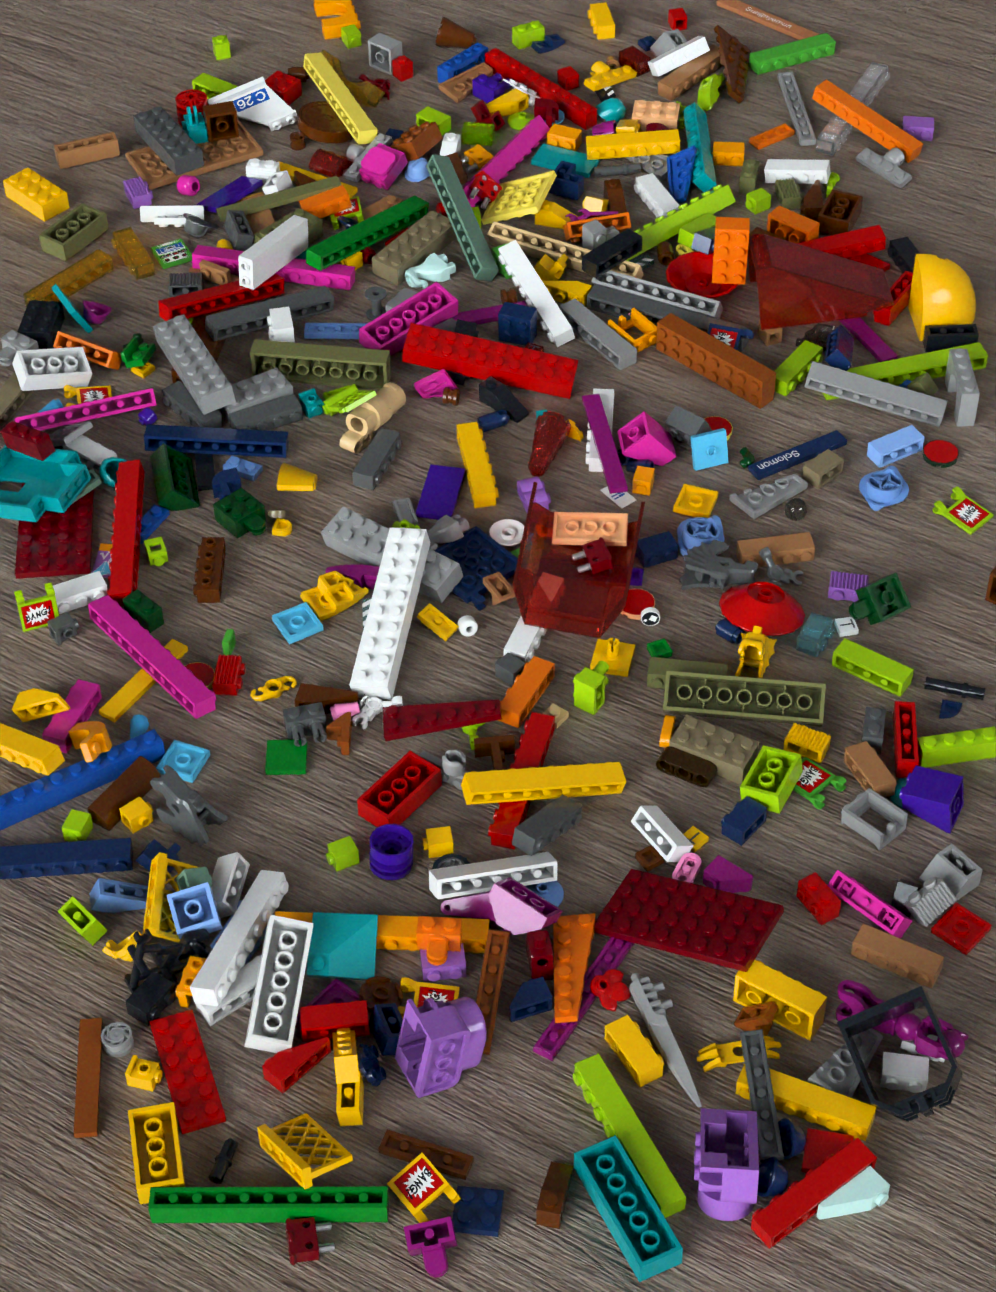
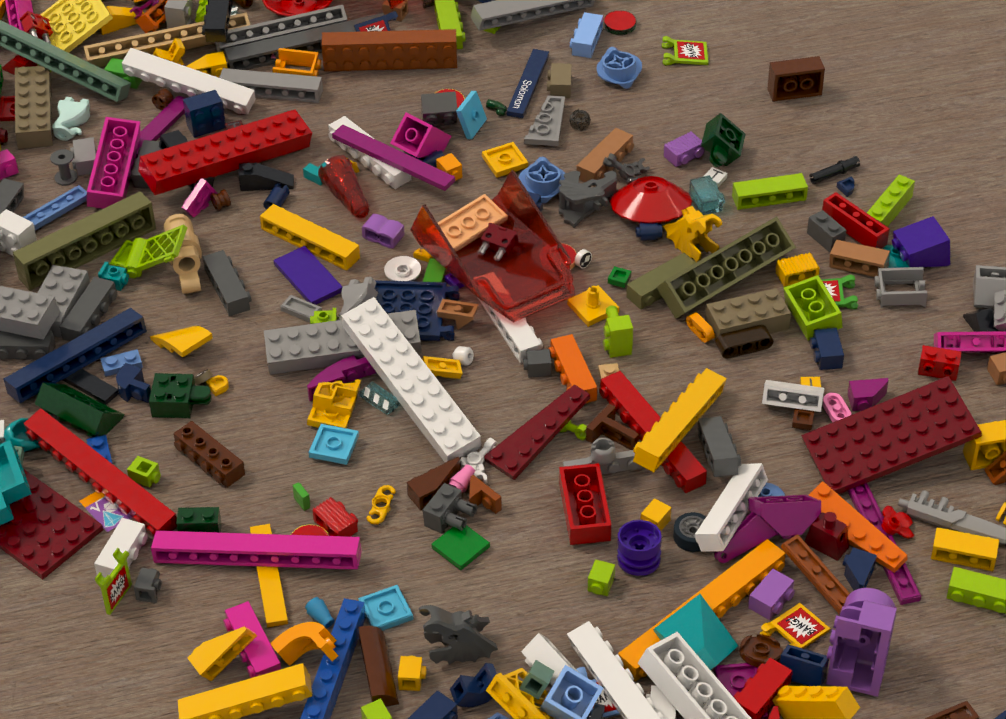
camera: 45 degrees left, 0 degrees up
orange brick [416,916,462,966] -> none
white sticker [600,486,637,508] -> none

